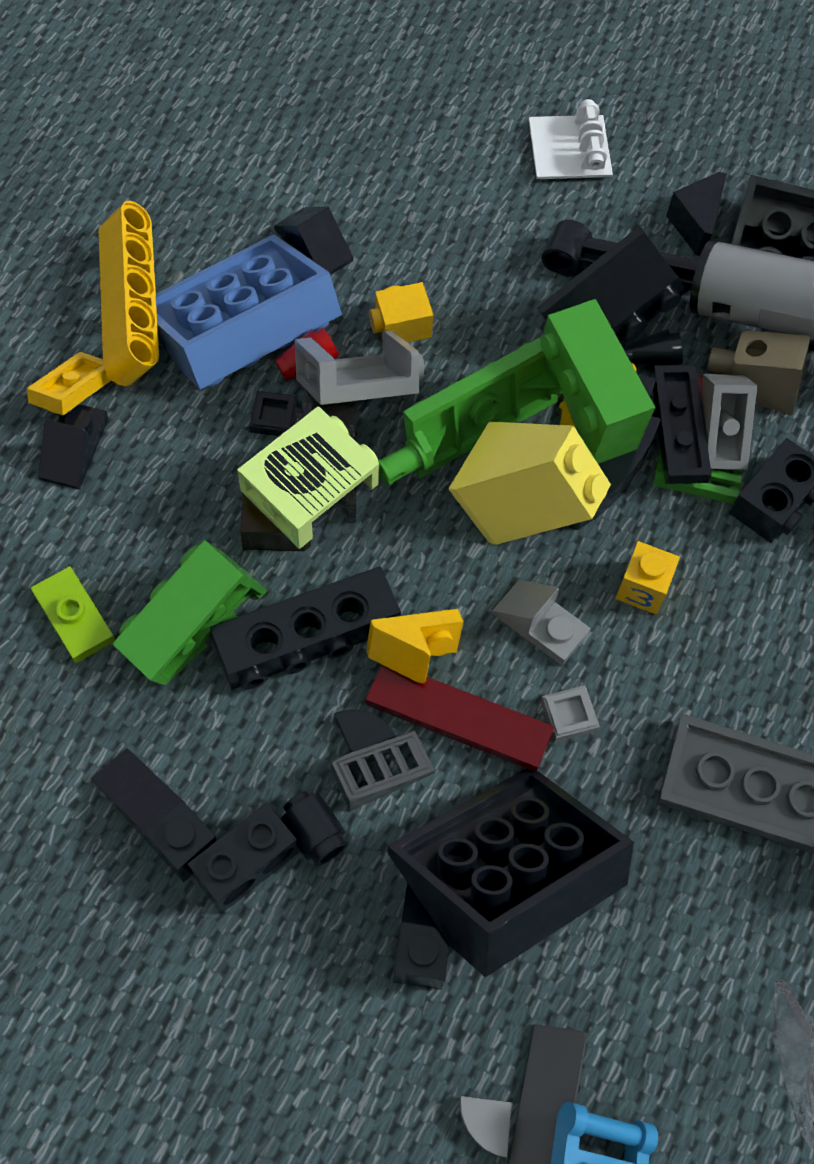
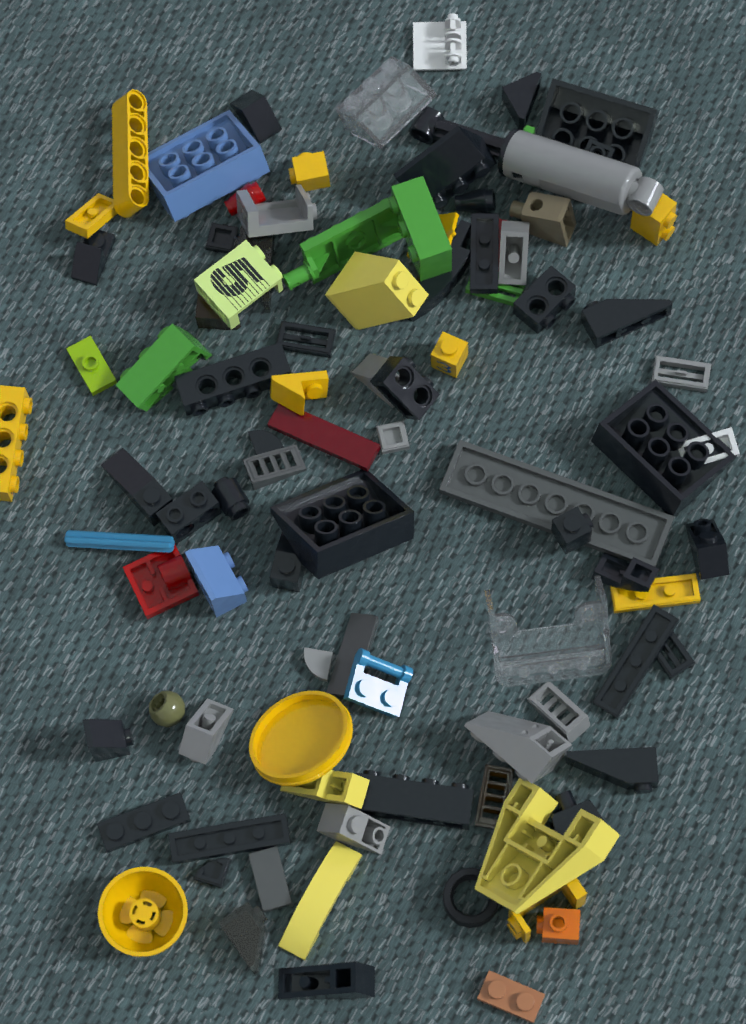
camera: 15 degrees right, 5 degrees up
none -> dark azure axle [64,530,175,553]
none -> red plate [123,545,199,620]
none -> medium blue slope [185,545,248,618]
none -> black tile [276,321,336,358]
none -> clear slope [335,56,437,149]
none -> black brick [370,356,440,420]

